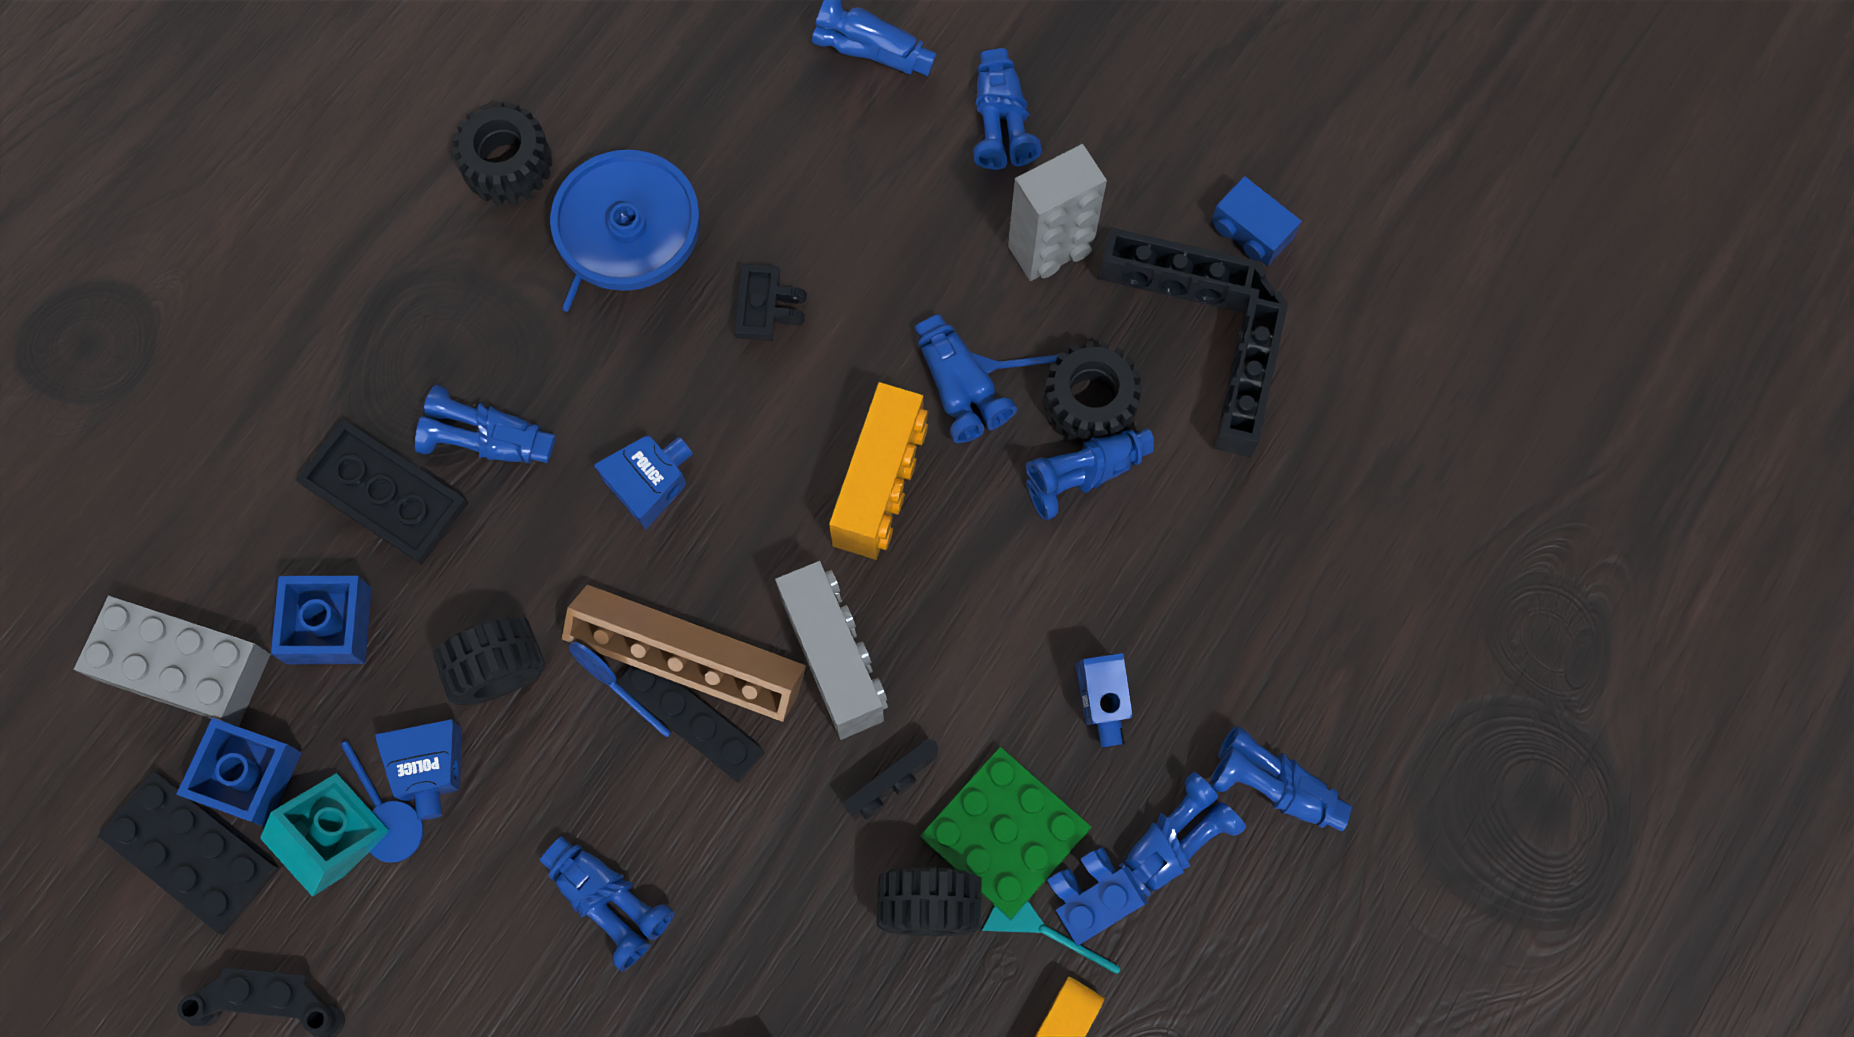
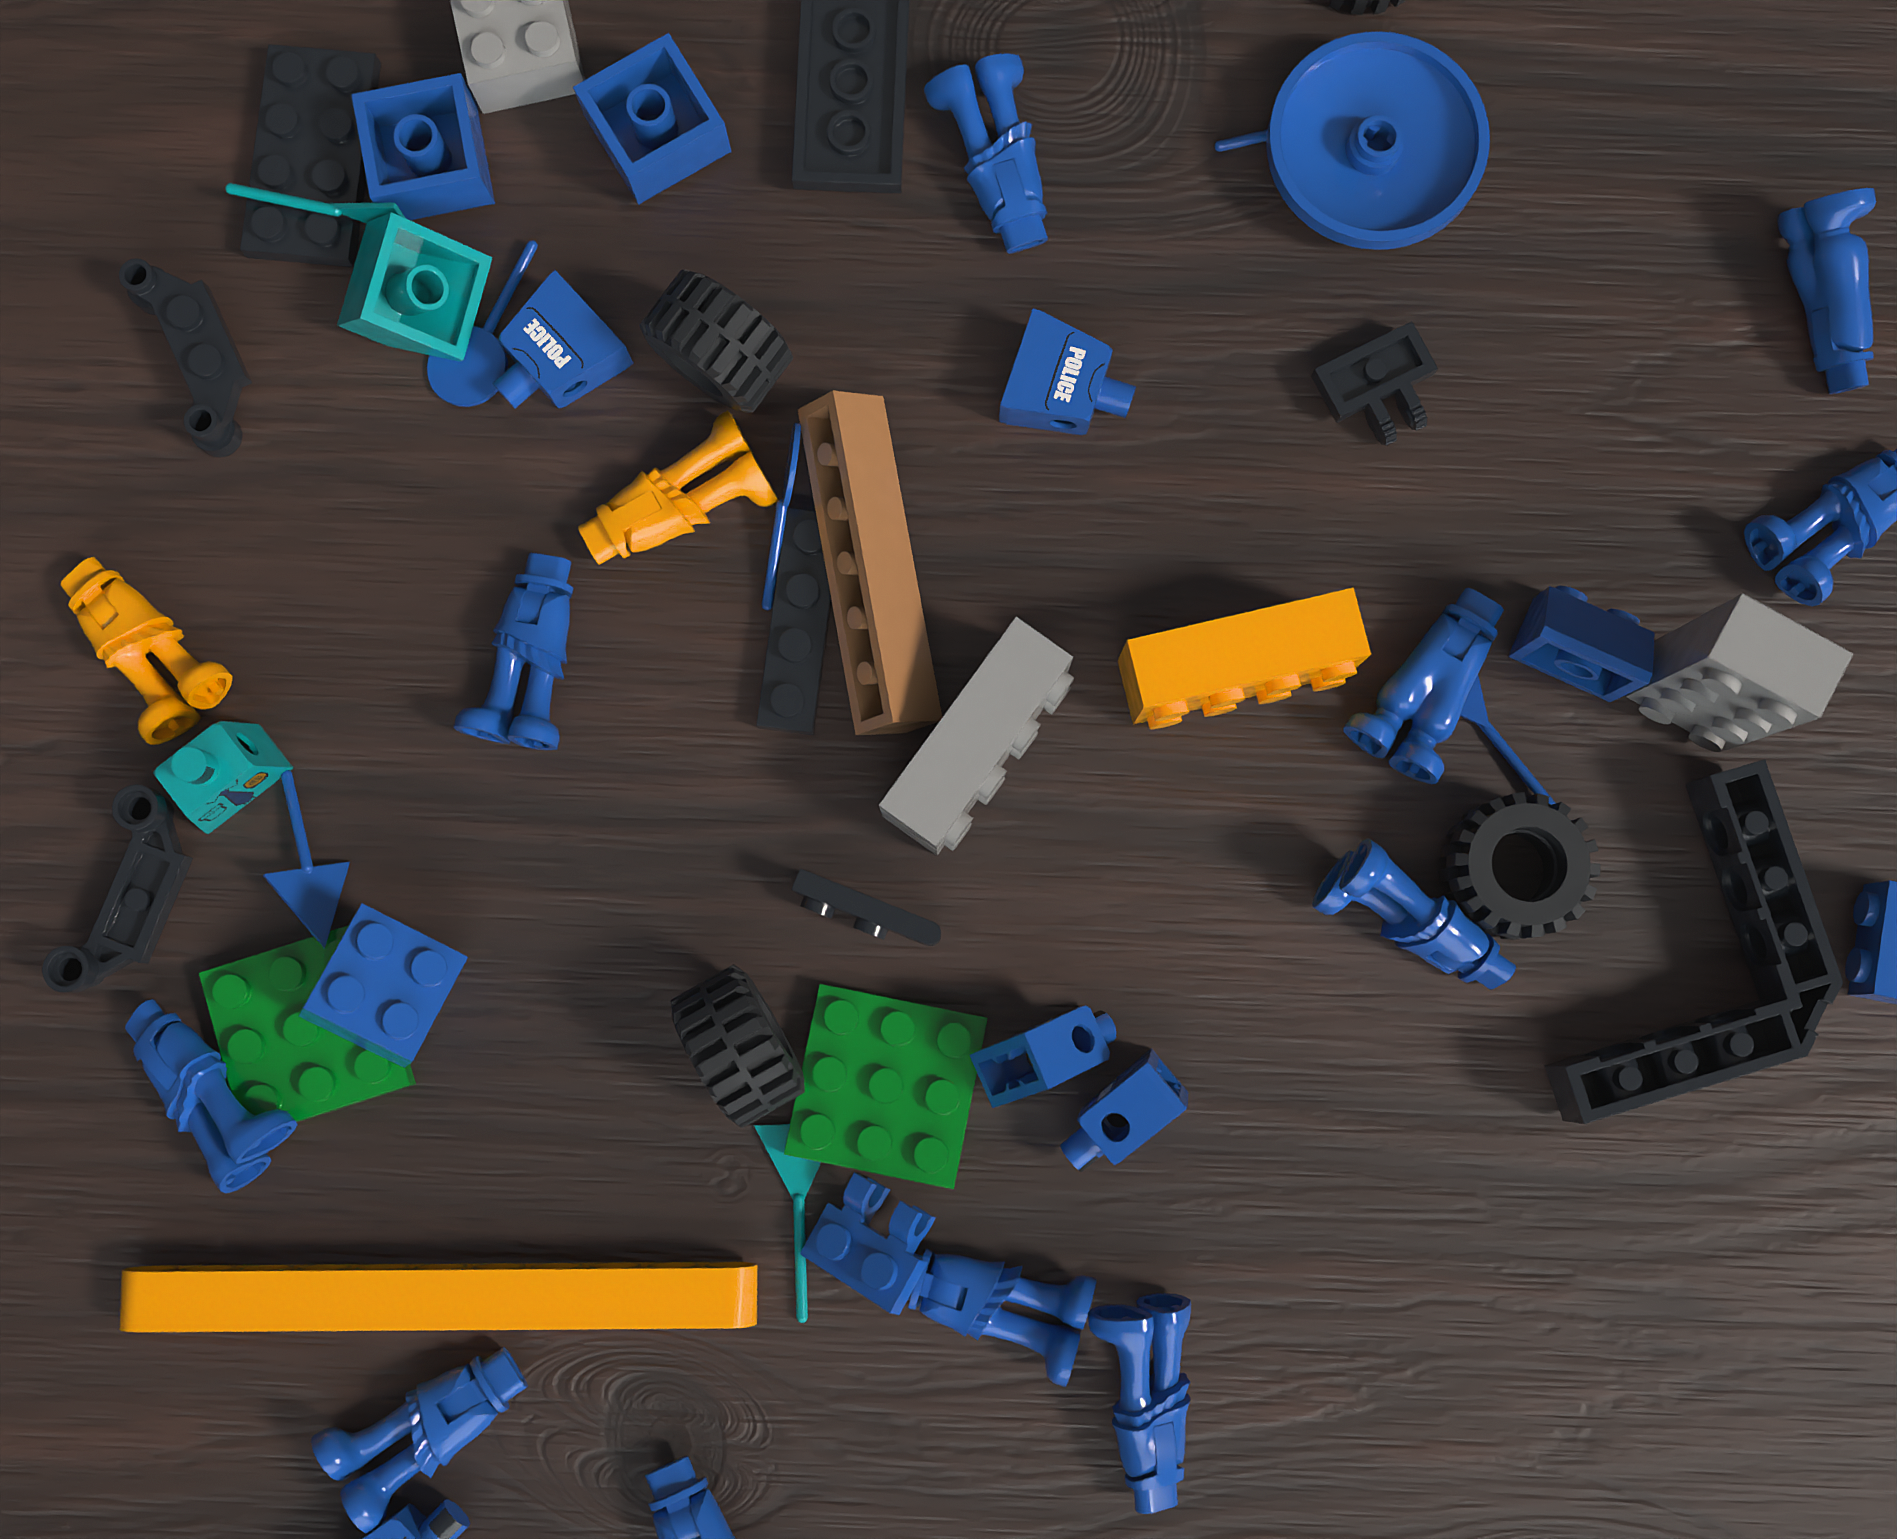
camera: 60 degrees right, 10 degrees up
none -> teal piece [225,183,405,223]
none -> light orange piece [578,410,779,565]
none -> blue torso [970,1005,1116,1108]
none -> blue slope [1508,586,1655,702]

